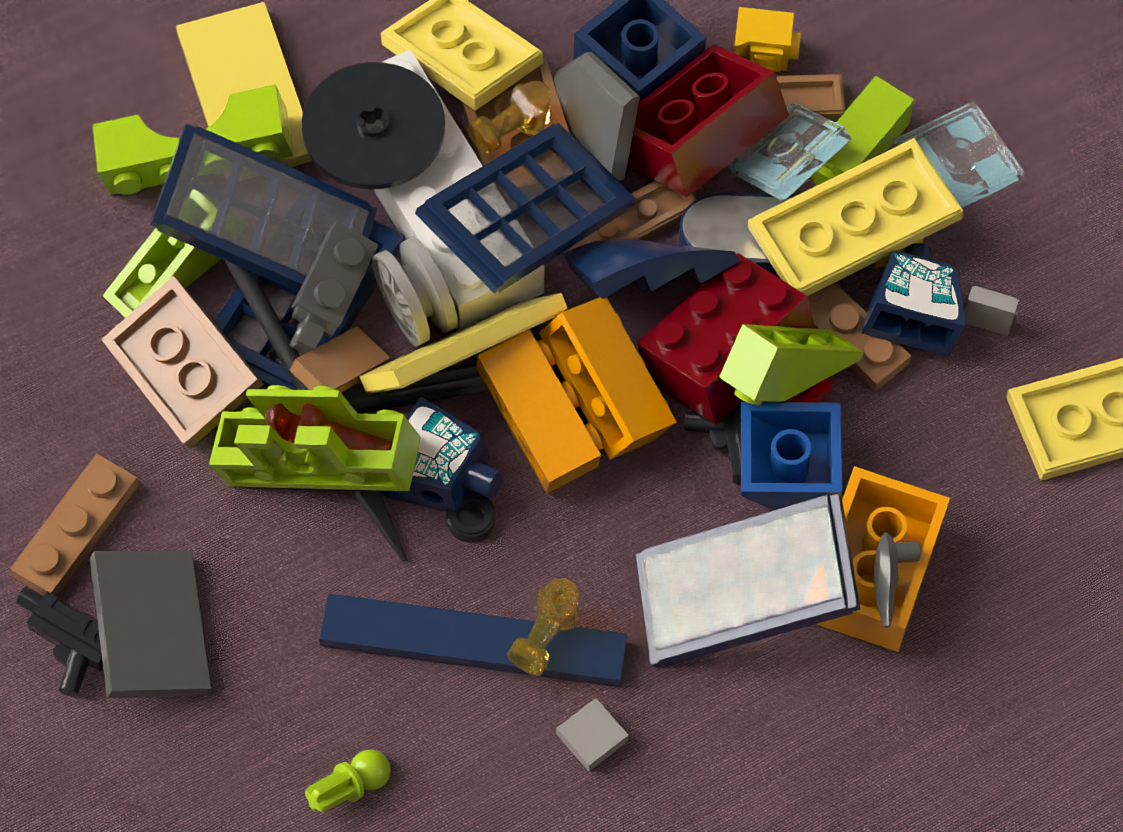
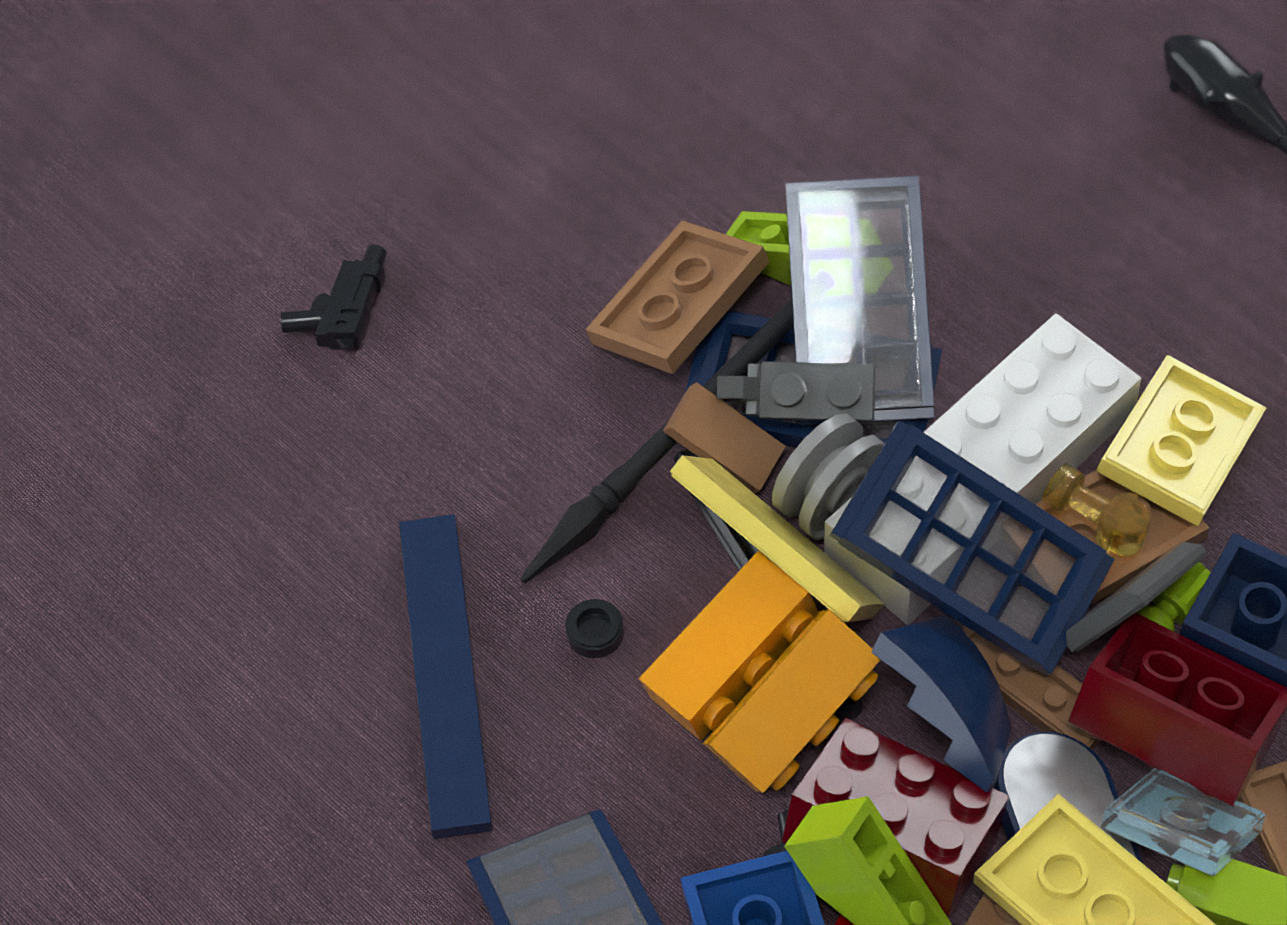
camera: 80 degrees right, 5 degrees down
medium nougat plate [10,454,139,596] -> none
dark grey tile [90,550,211,698] -> none
lime arch [93,84,293,195] -> none
light yellow tile [176,2,312,182] -> none
lime piece [209,385,421,491] -> none
black piece [302,62,445,190] -> none
lime axle [305,749,391,812] -> none
dark blue torso [381,397,503,511] -> none
clear yellow leg [506,578,579,676] -> none
light grey tile [556,698,629,772] -> none

